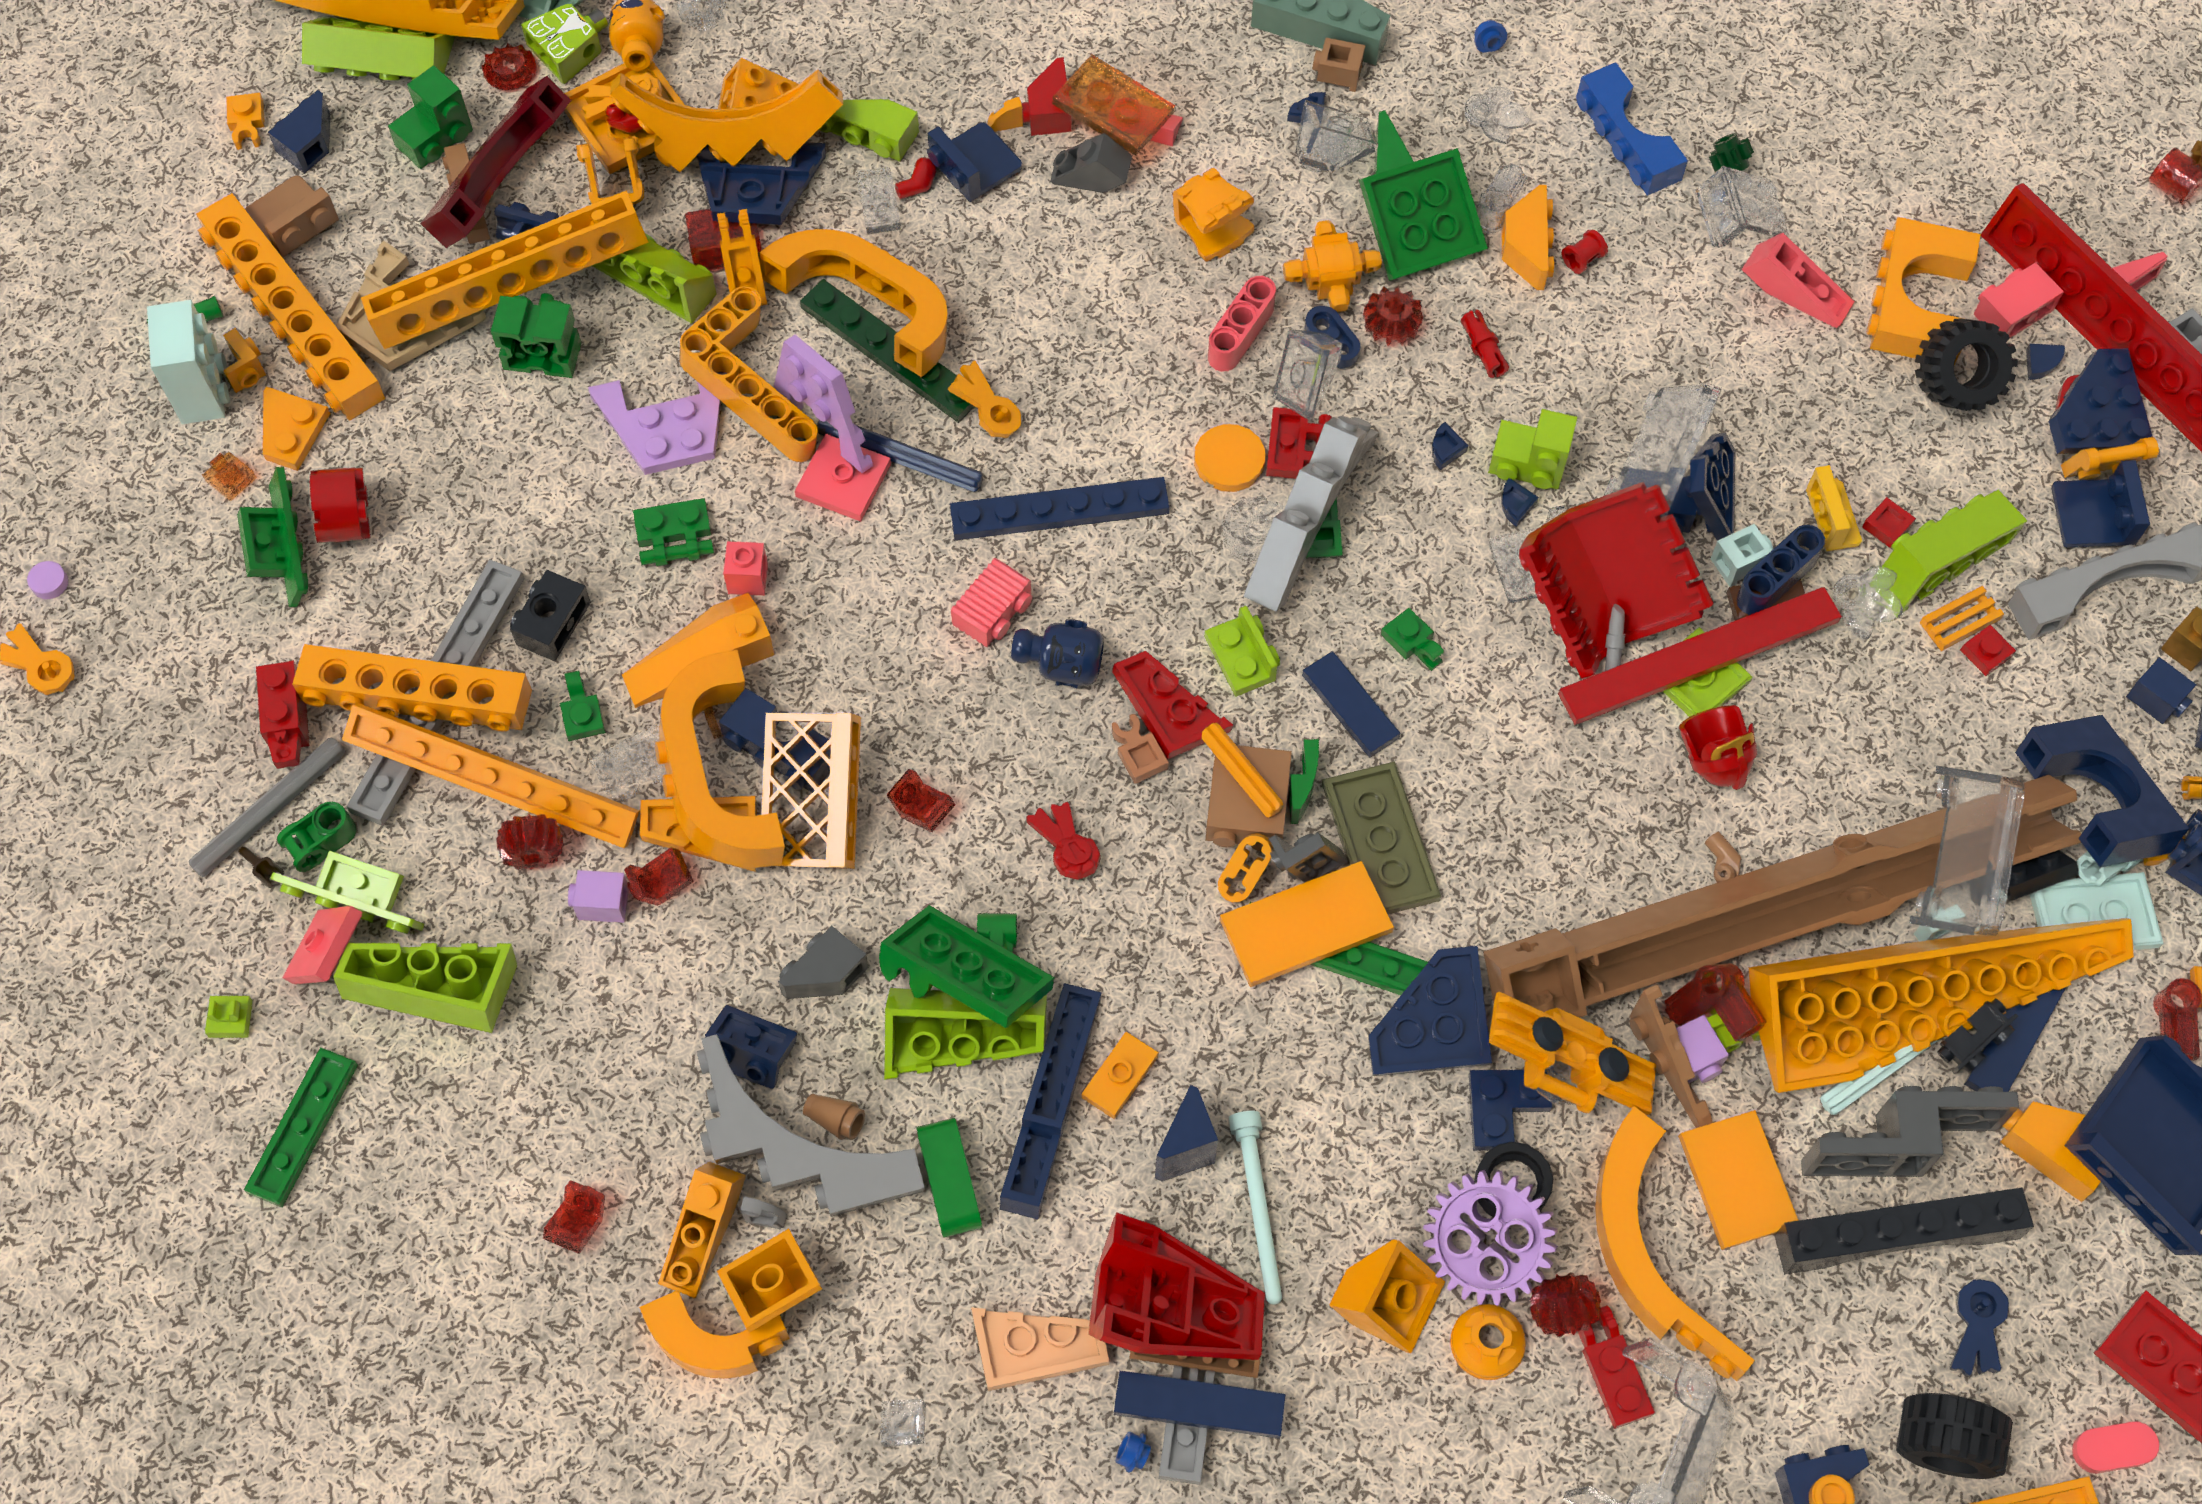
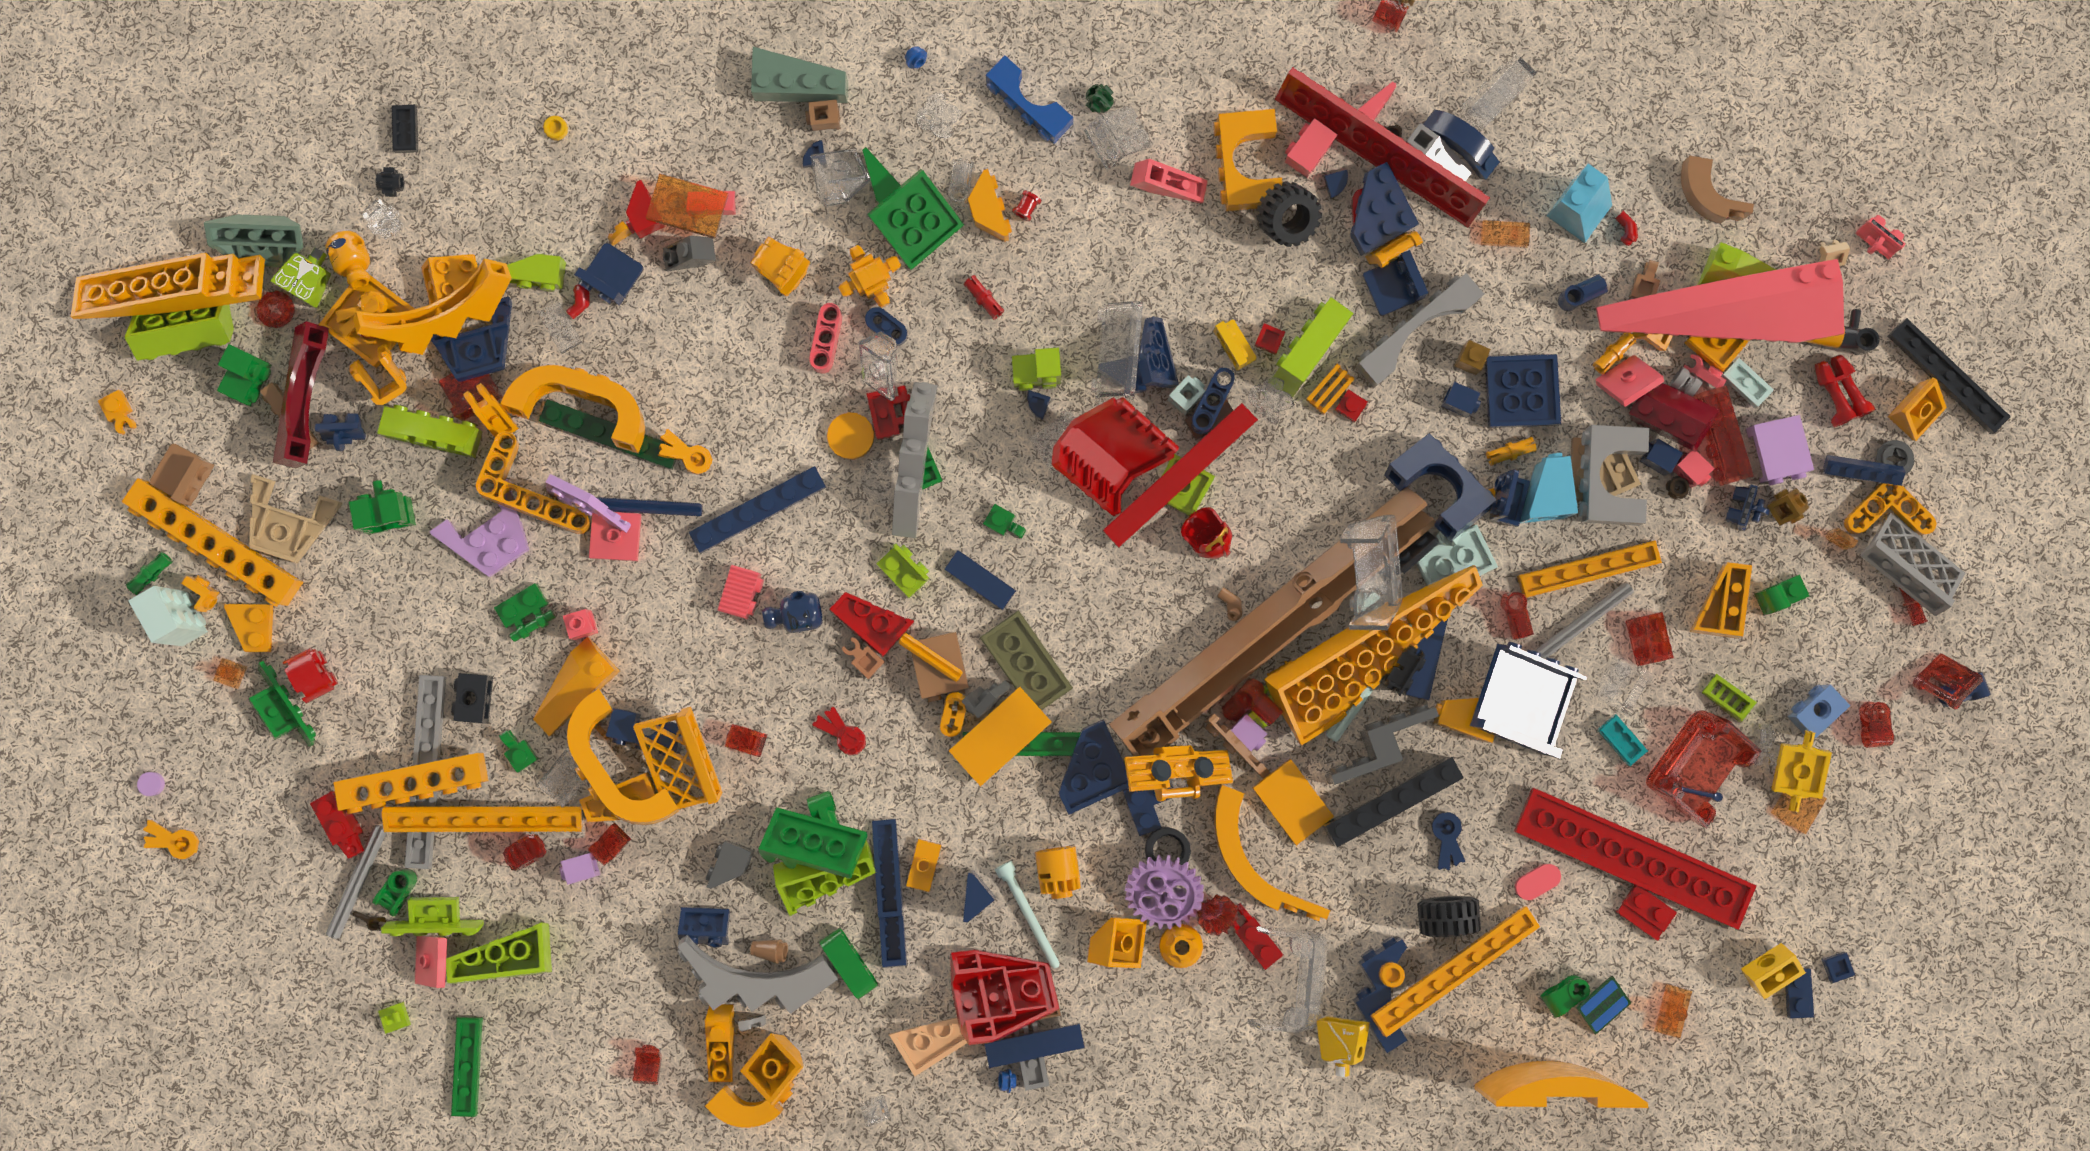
camera: 20 degrees left, 20 degrees up
dark blue slope [268,90,330,174] -> none
light orange brick [361,190,648,350] -> none
green slope [1288,739,1319,824] -> none
clear red gear [1363,285,1423,346] -> none
dark blue tile [1432,422,1469,470] -> none
light grey piece [1605,604,1625,671] -> none
none -> light orange gear [1035,846,1081,899]

